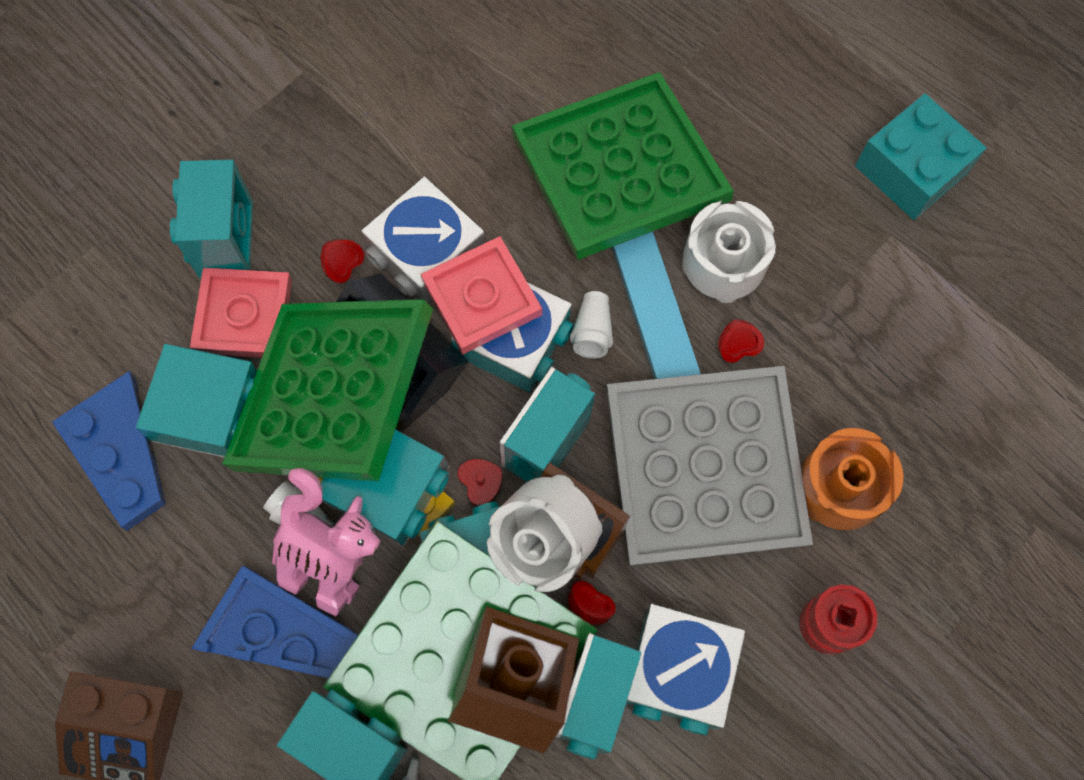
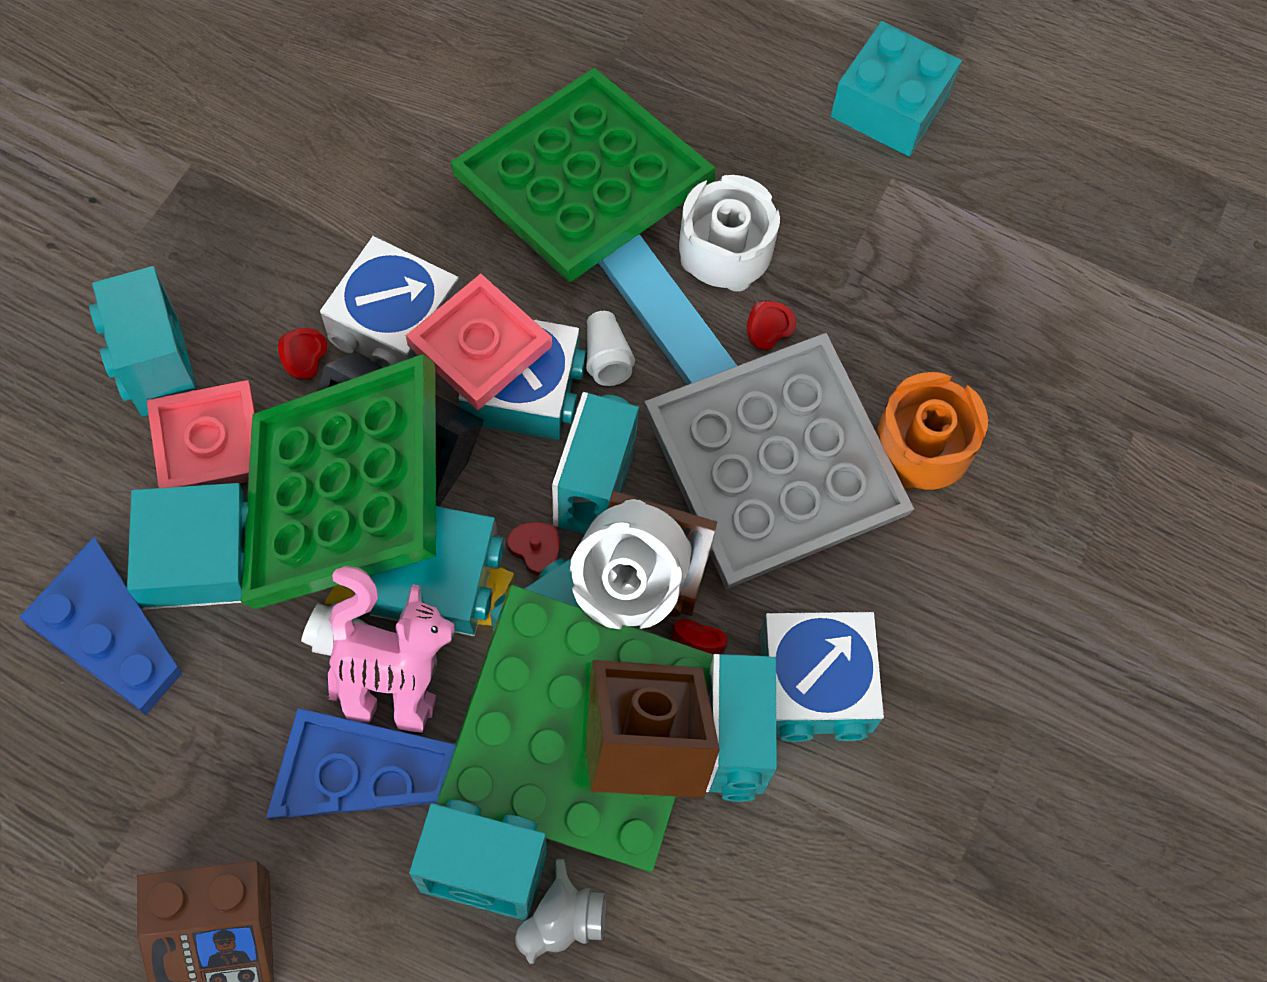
camera: 20 degrees left, 5 degrees down
red wheel [799,584,878,655] -> none

